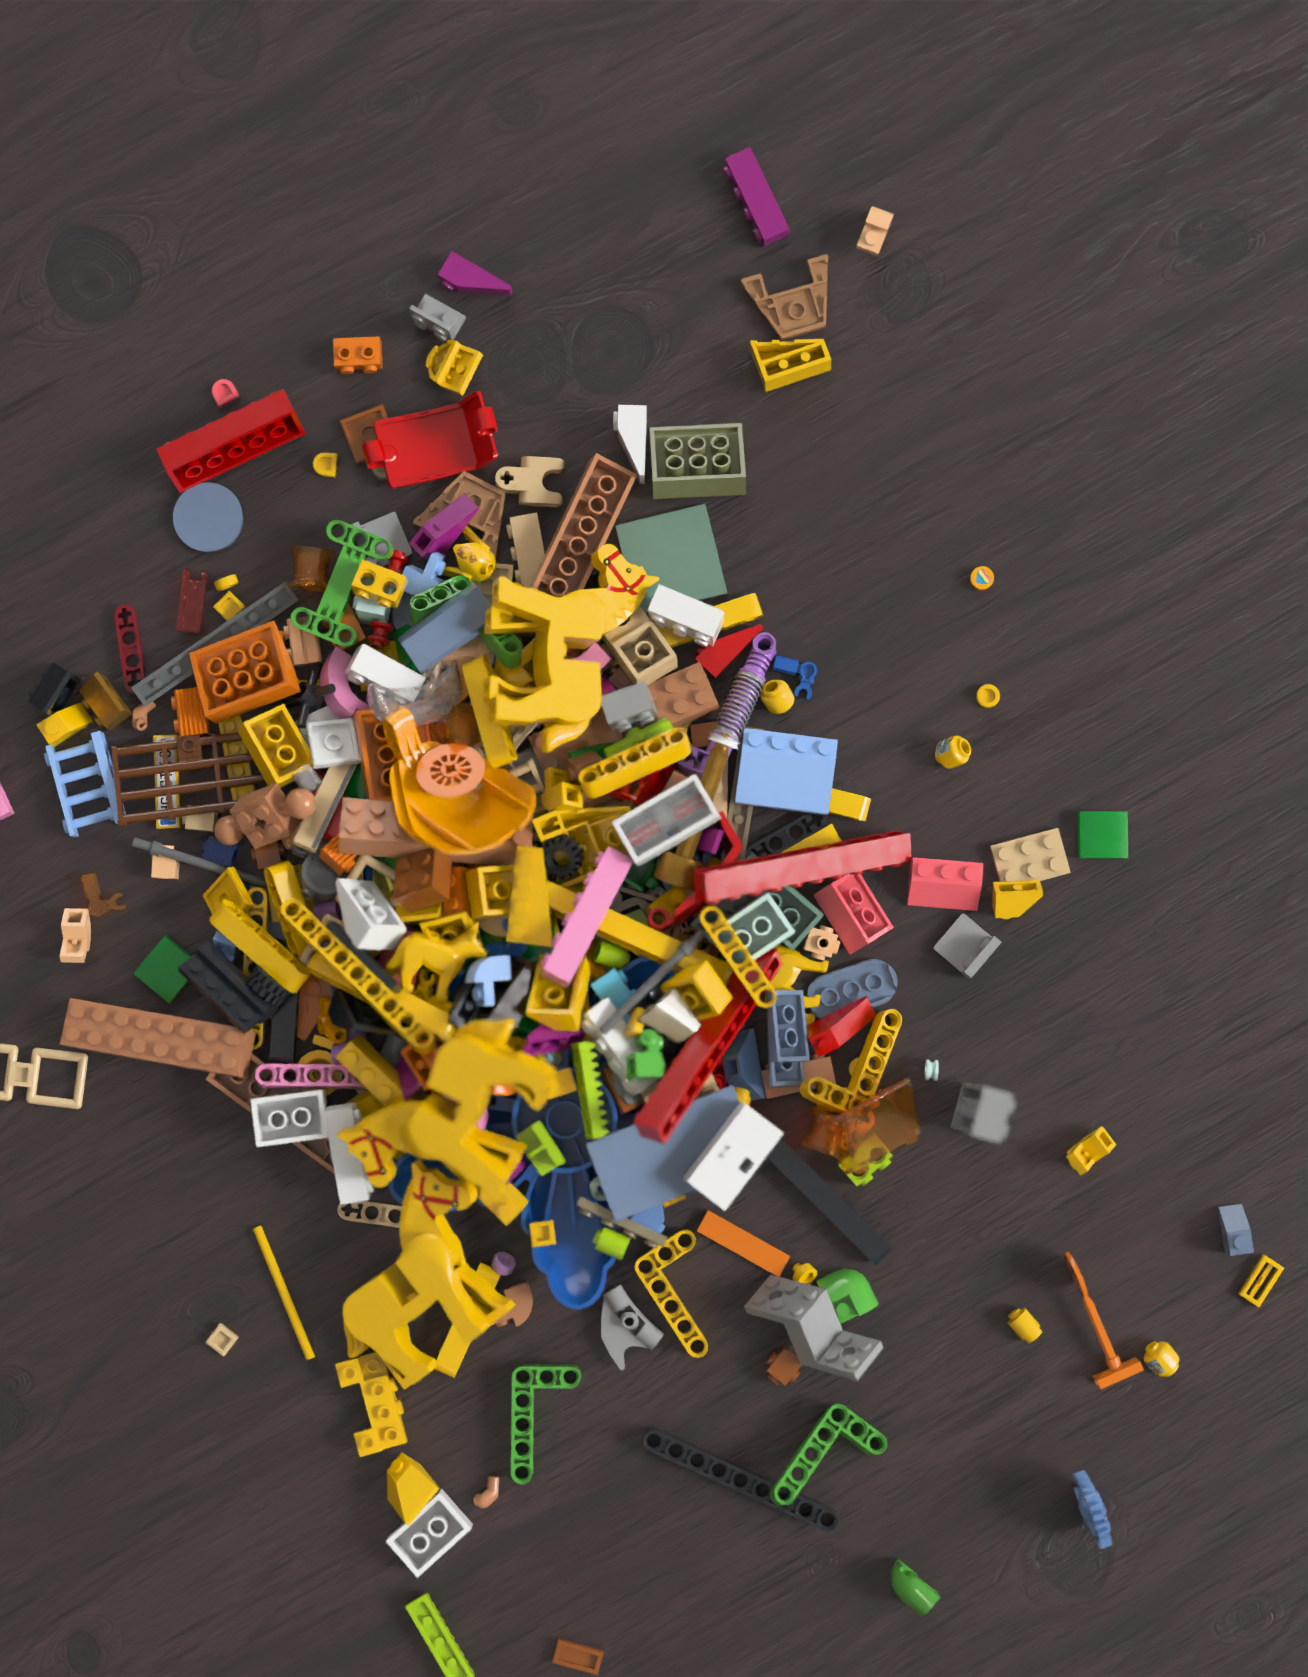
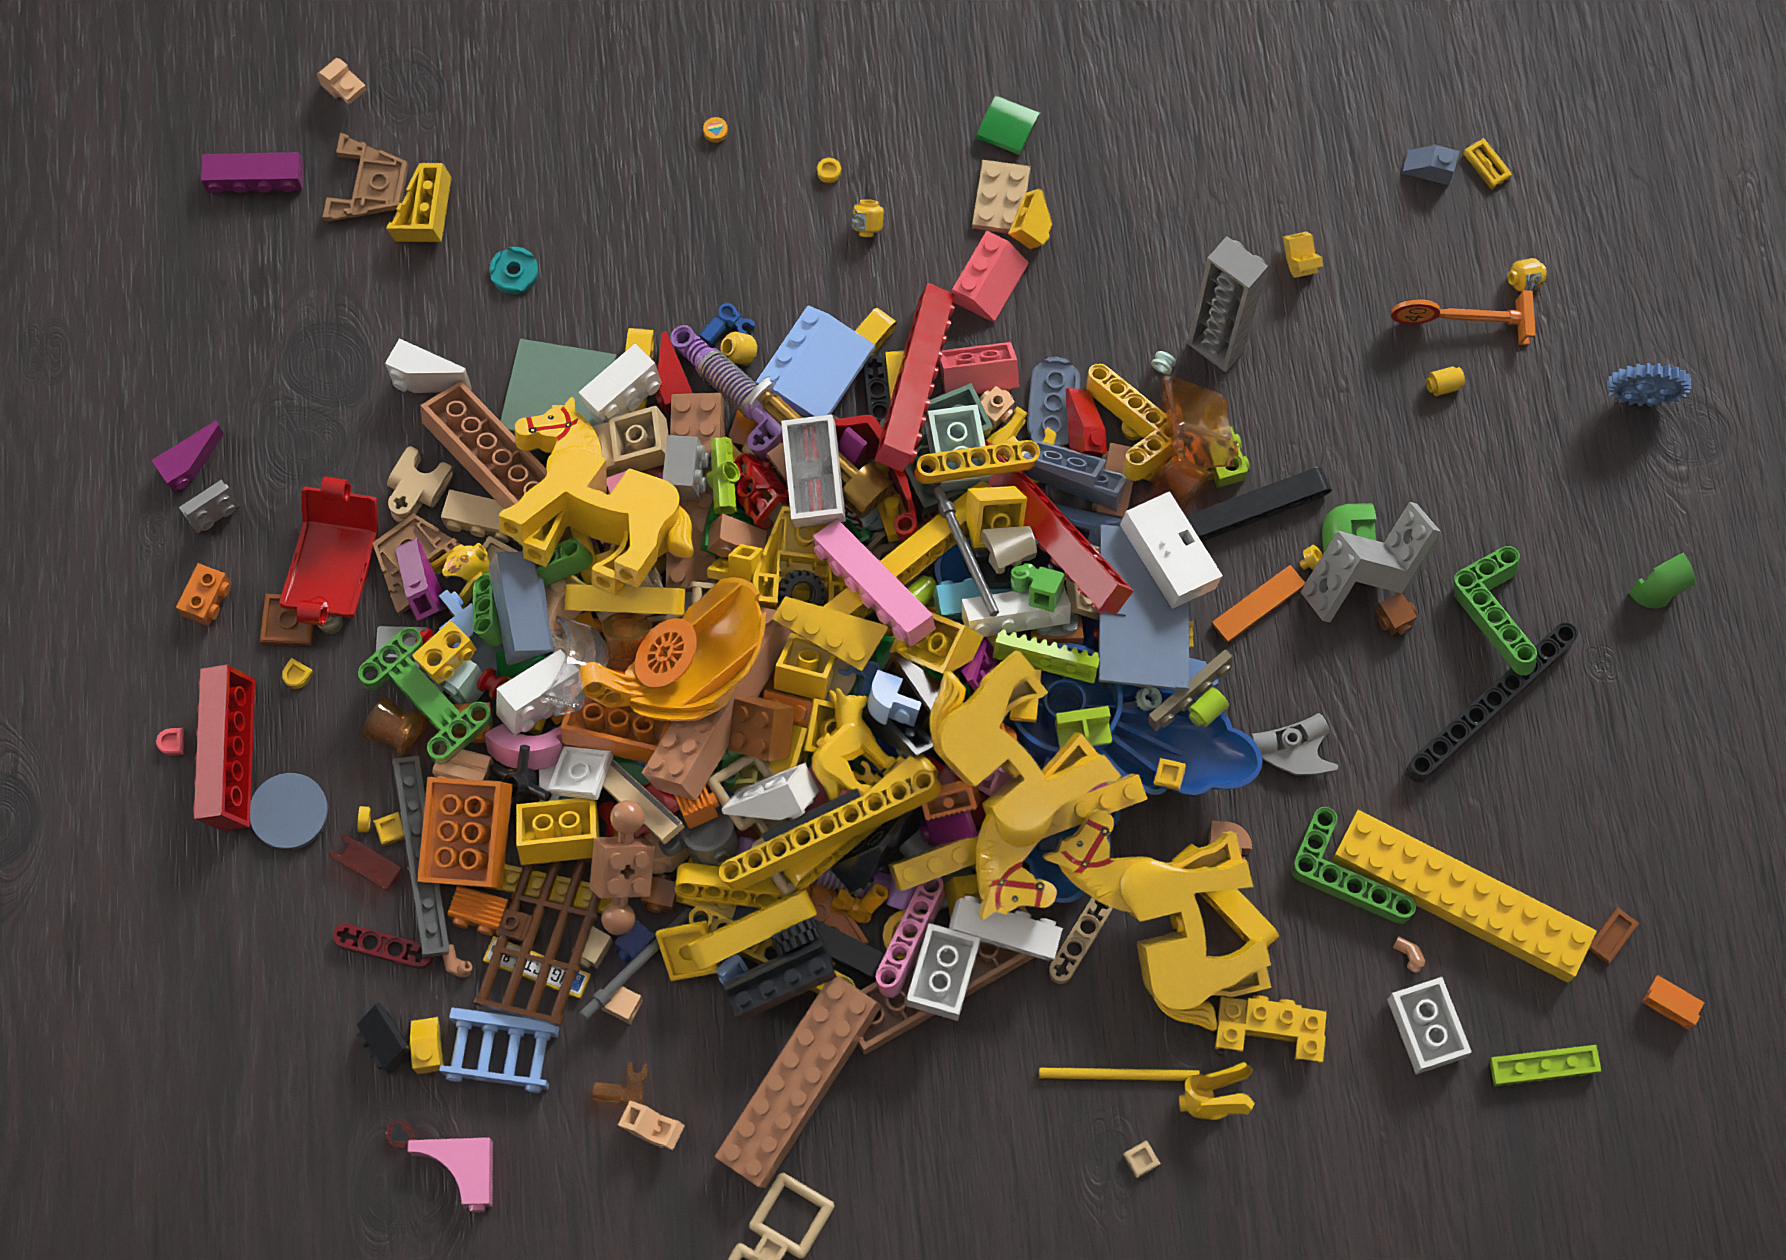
camera: 65 degrees left, 15 degrees down
pearl gold slope [79,672,132,731] -> none
green slope [134,935,191,1004] -> none
clear piece [291,763,323,792] -> none
yellow tile [312,1035,335,1050] -> none
yellow slope [387,1453,439,1526] -> none
yellow slope [426,340,483,396] -> none
lavender tile [491,1252,516,1275] -> none
yellow beam [579,728,692,798] -> none
yellow tile [624,1008,645,1038] -> none
yellow beam [635,1229,708,1358] -> none
olive slope [650,423,746,499] -> none
light grey bracket [933,913,1001,979] -> none
none -> teal tile [489,247,539,294]
none -> yellow piece [1179,1062,1254,1120]
none -> yellow brick [1331,810,1597,983]

